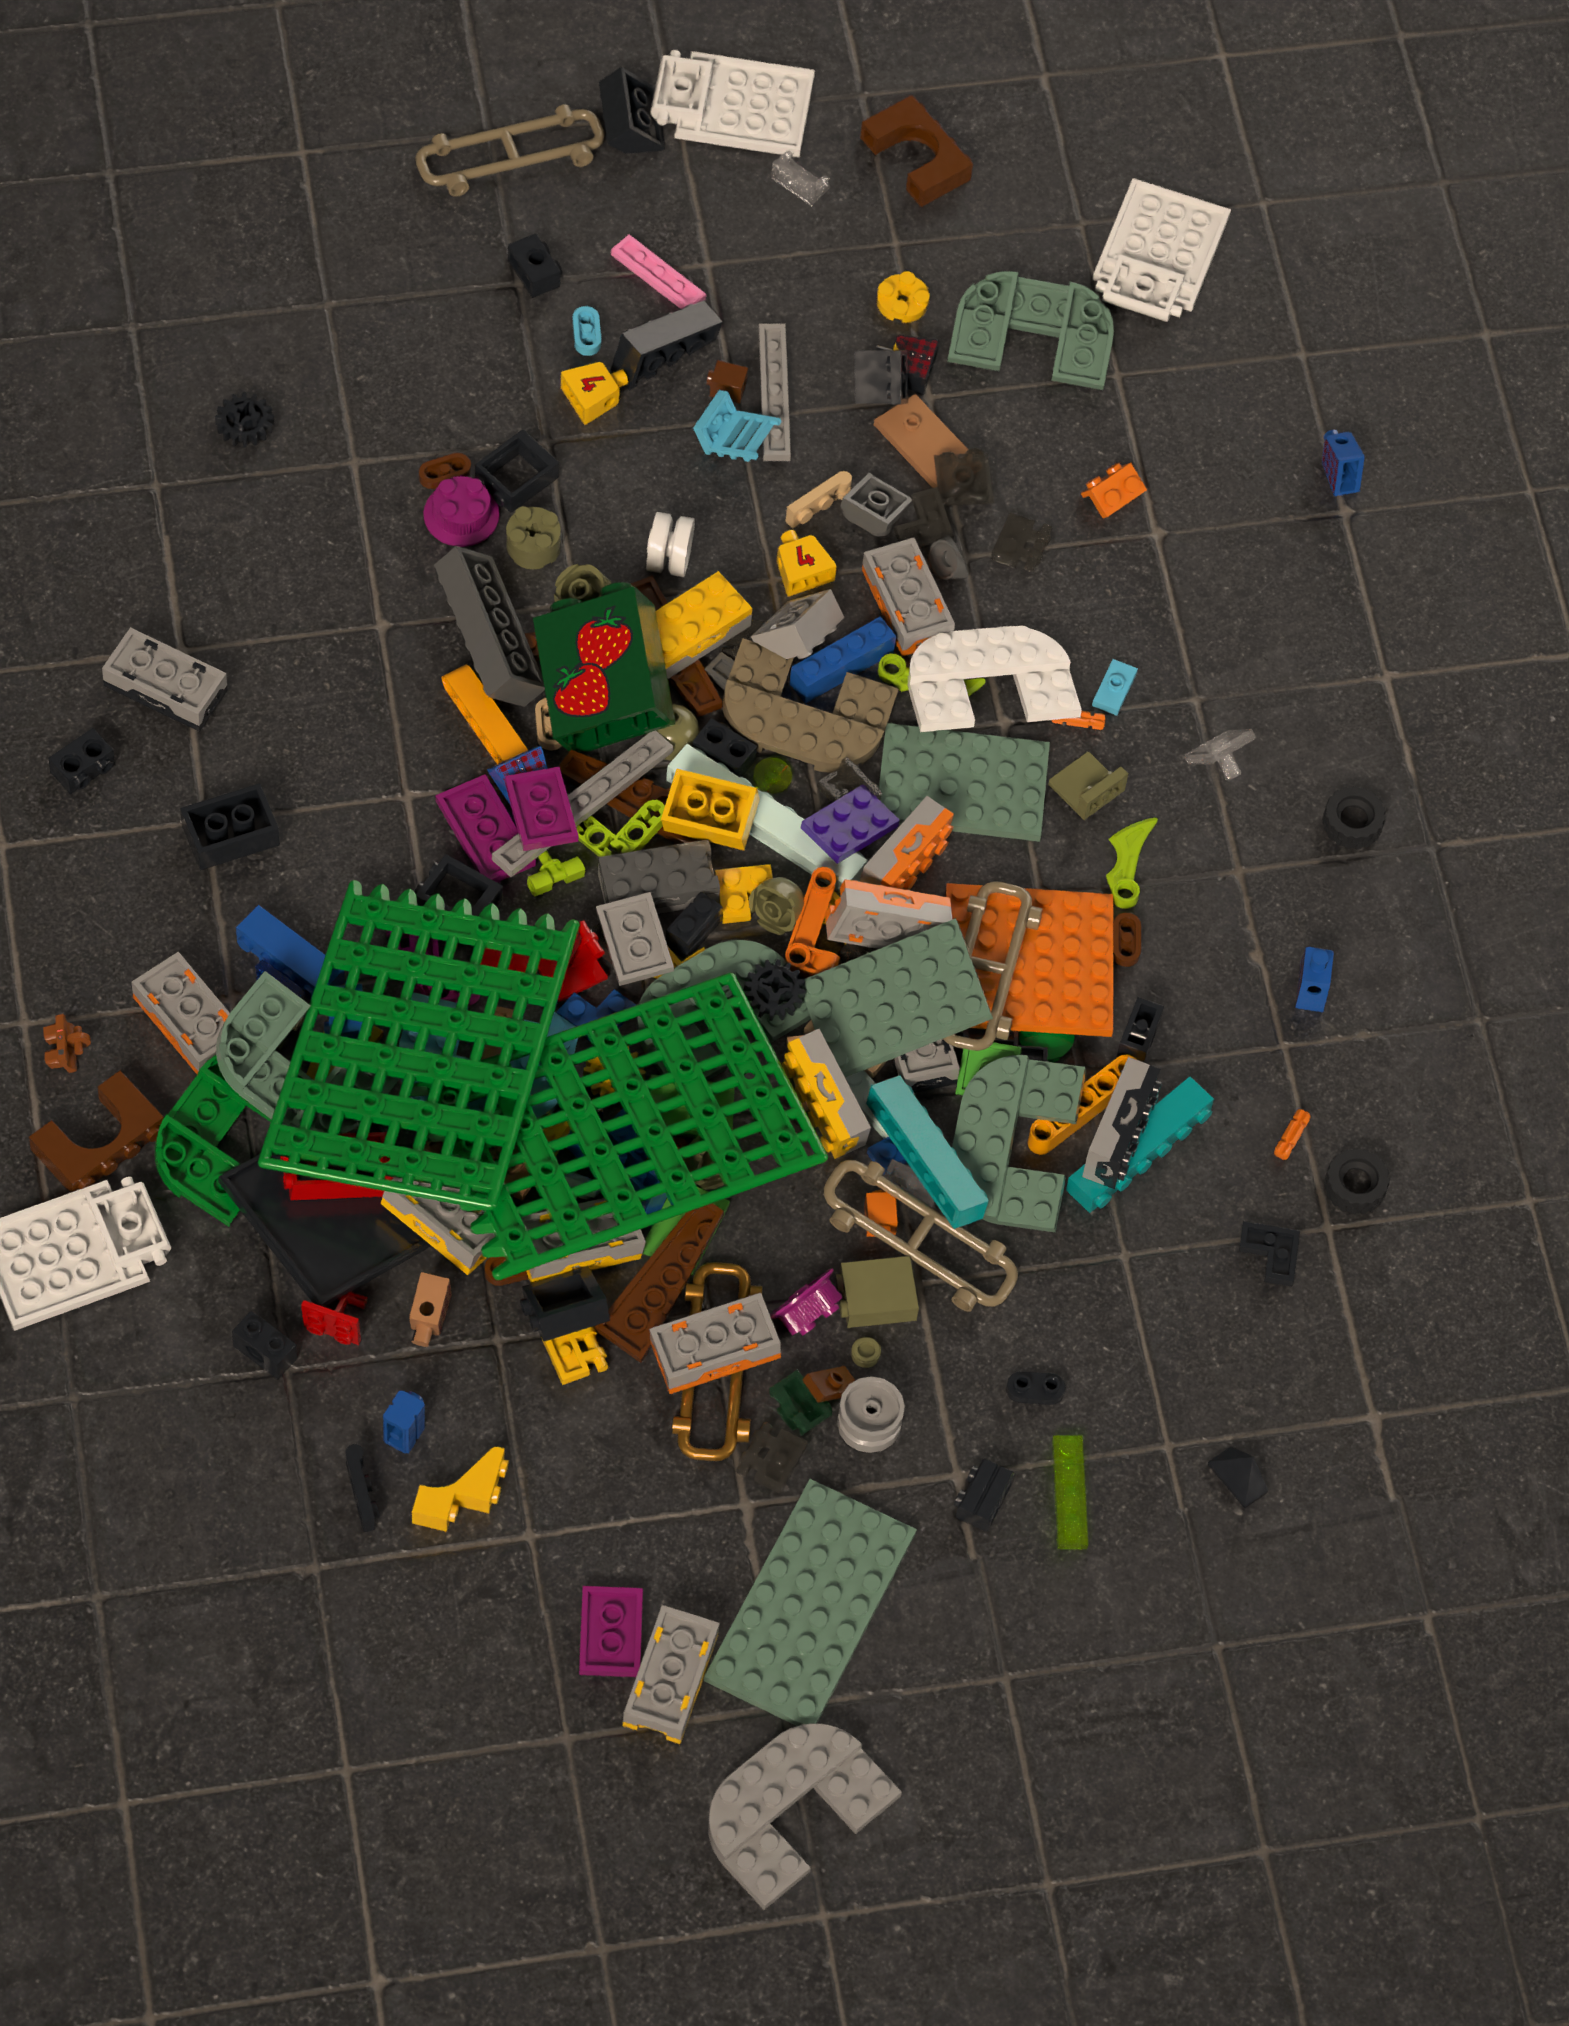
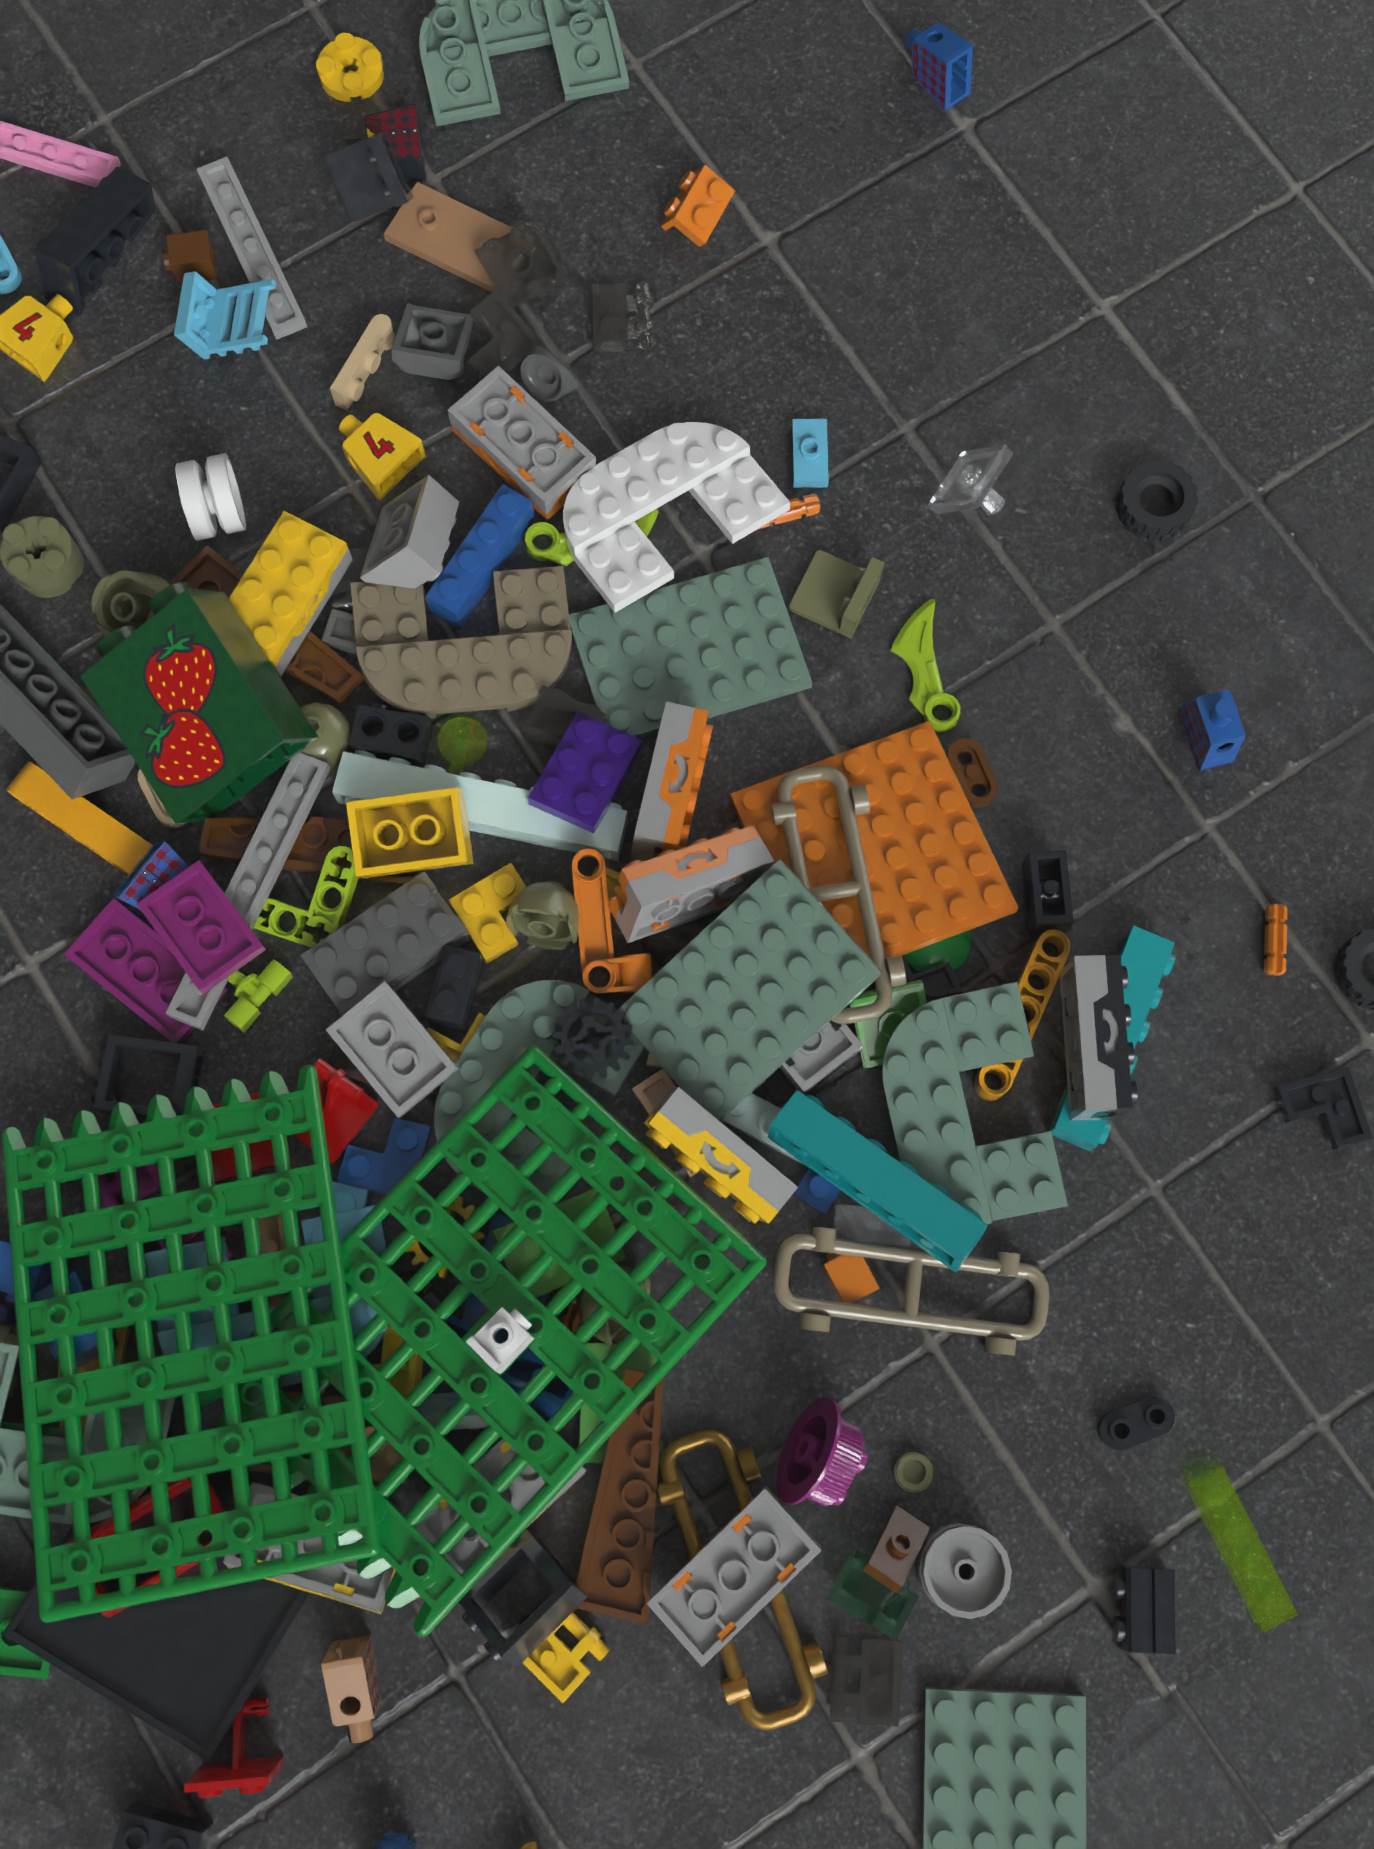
camera: 20 degrees left, 15 degrees up
olive brick [835,1256,919,1328] -> none
none -> white brick [466,1307,535,1374]

